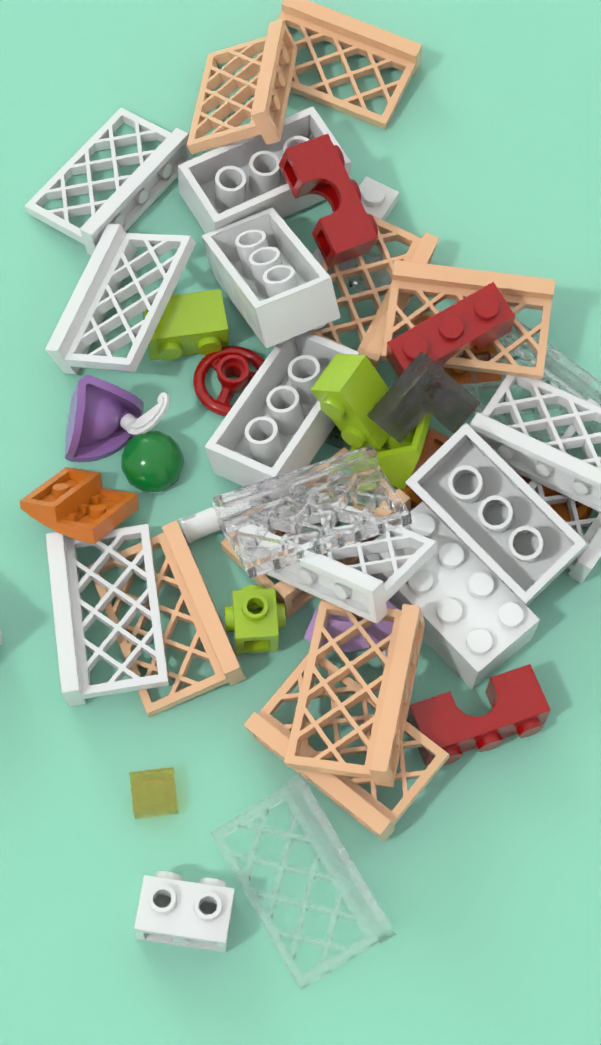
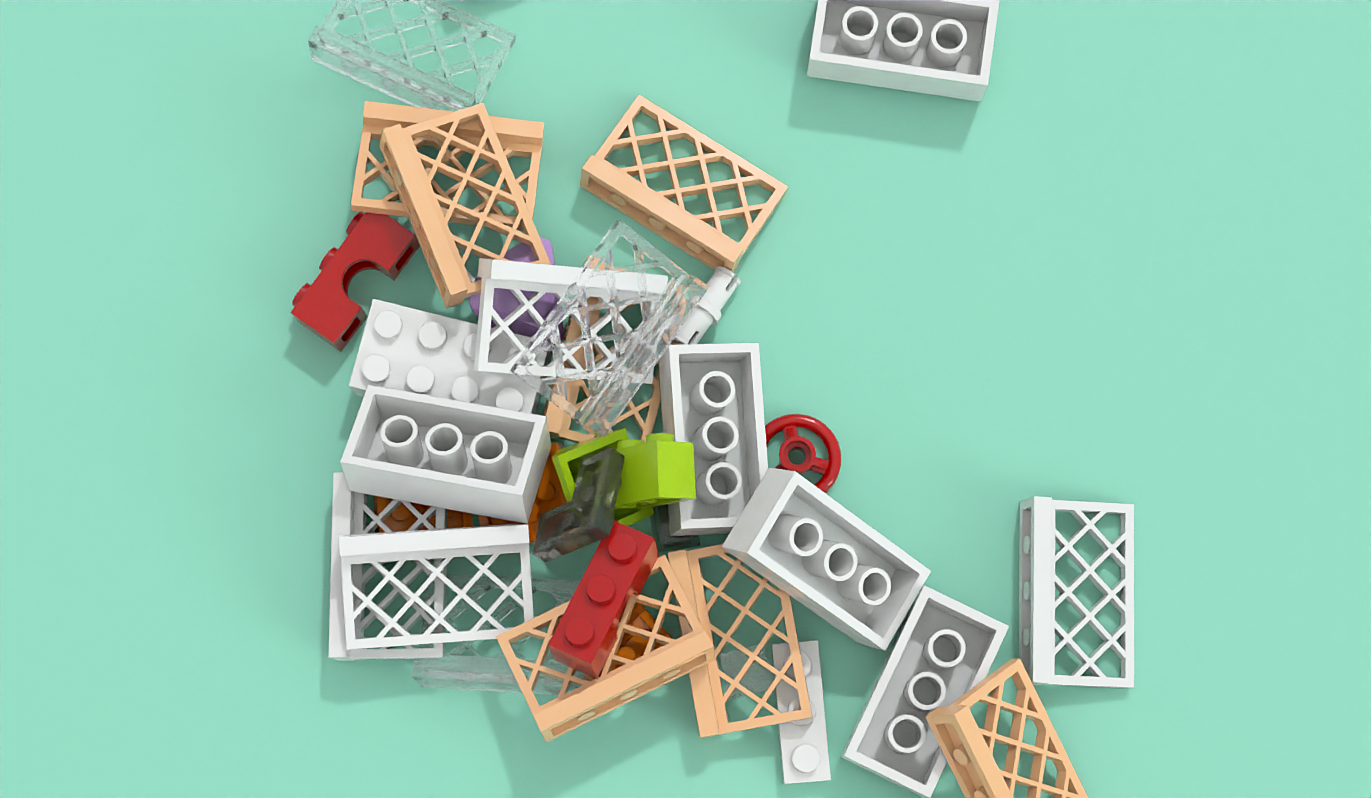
camera: 150 degrees right, 15 degrees up
orange slope [20,467,139,544] -> none
white fence [45,224,196,375] -> none
white fence [46,524,169,707] -> none
medium lavender hat [65,375,170,462] -> none
green hair [121,431,184,492] -> none
clear yellow tile [129,767,178,819] -> none
lime brick [143,289,229,361] -> none
lime brick [224,585,286,654] -> none
red arch [279,134,378,268] -> none

